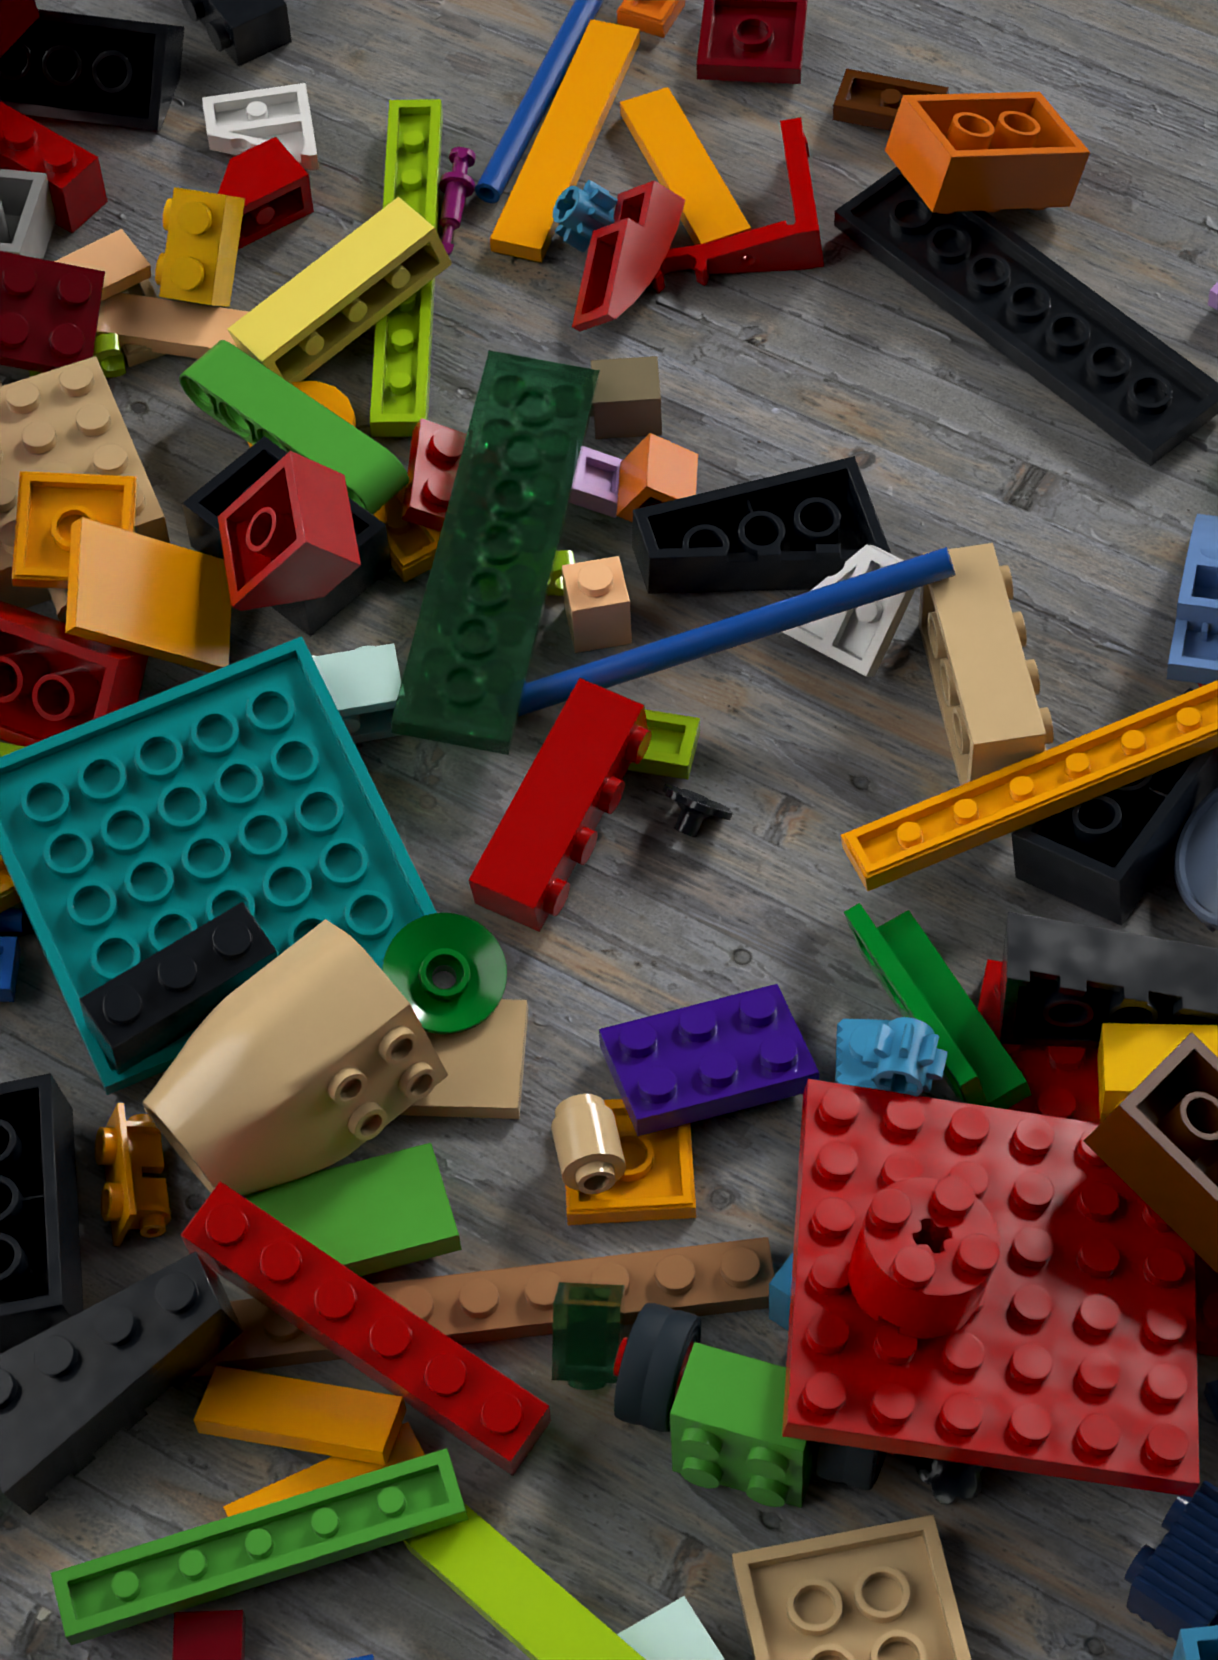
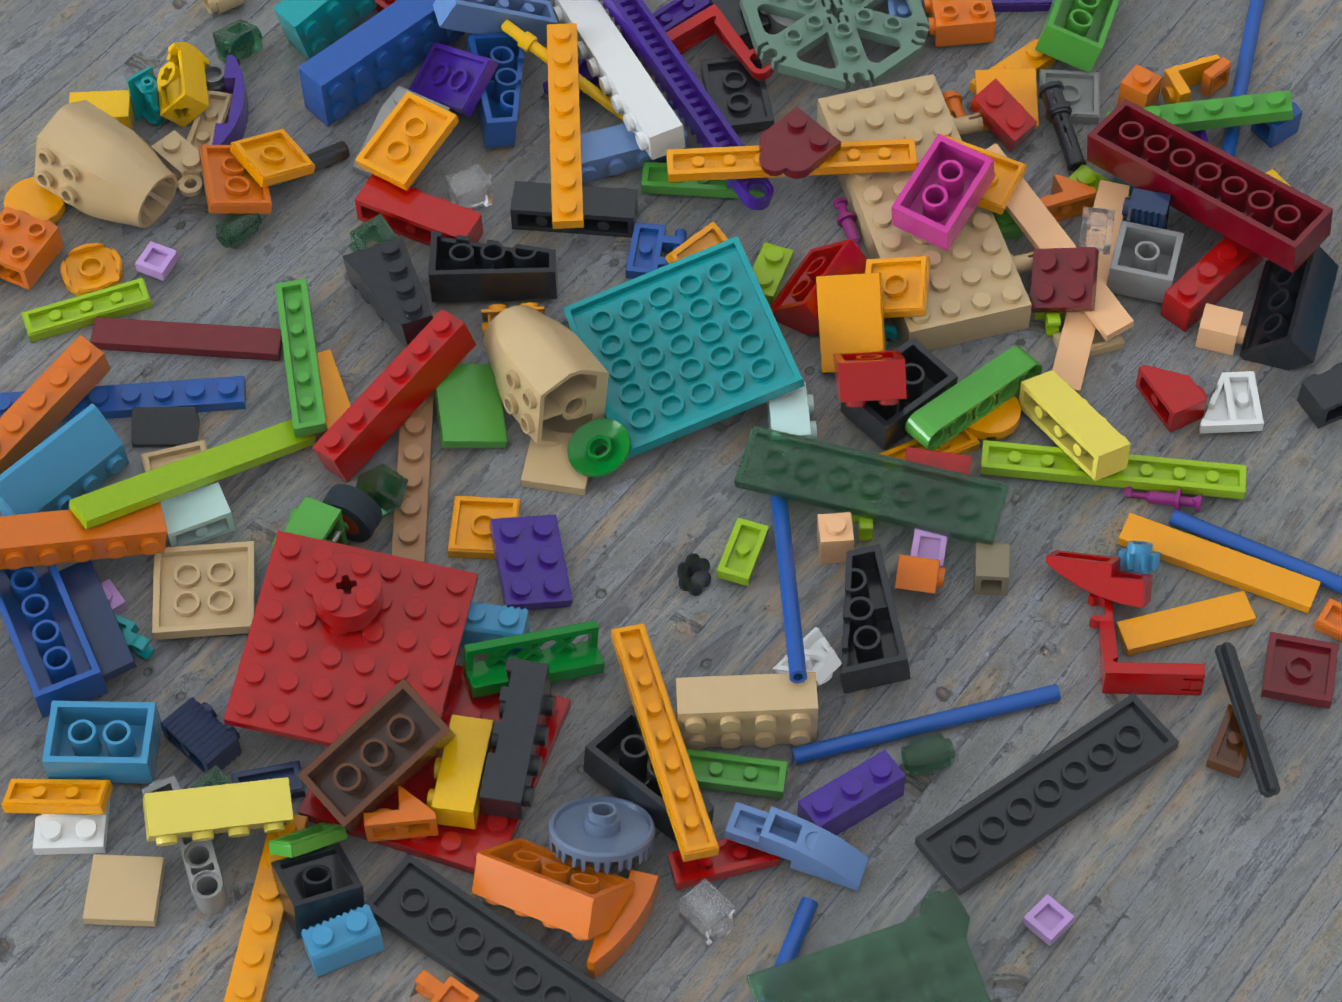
camera: 95 degrees right, 0 degrees up
black brick [79,901,277,1075] -> none
yellow brick [155,187,245,307] -> none
light orange tile [194,1365,407,1465] -> none
red brick [469,678,652,932] -> none
tan brick [551,1094,626,1194] -> none
dark azure gear [862,1017,948,1097] -> none
orange brick [885,92,1090,214] -> none
none -> bright green plate [686,749,788,799]
none -> blue piece [791,684,1061,765]
none -> dark purple brick [797,750,906,836]
none -> clear green brick [901,733,955,775]
none -> light nougat brick [1195,303,1247,356]
none -> black axle [1215,642,1280,798]

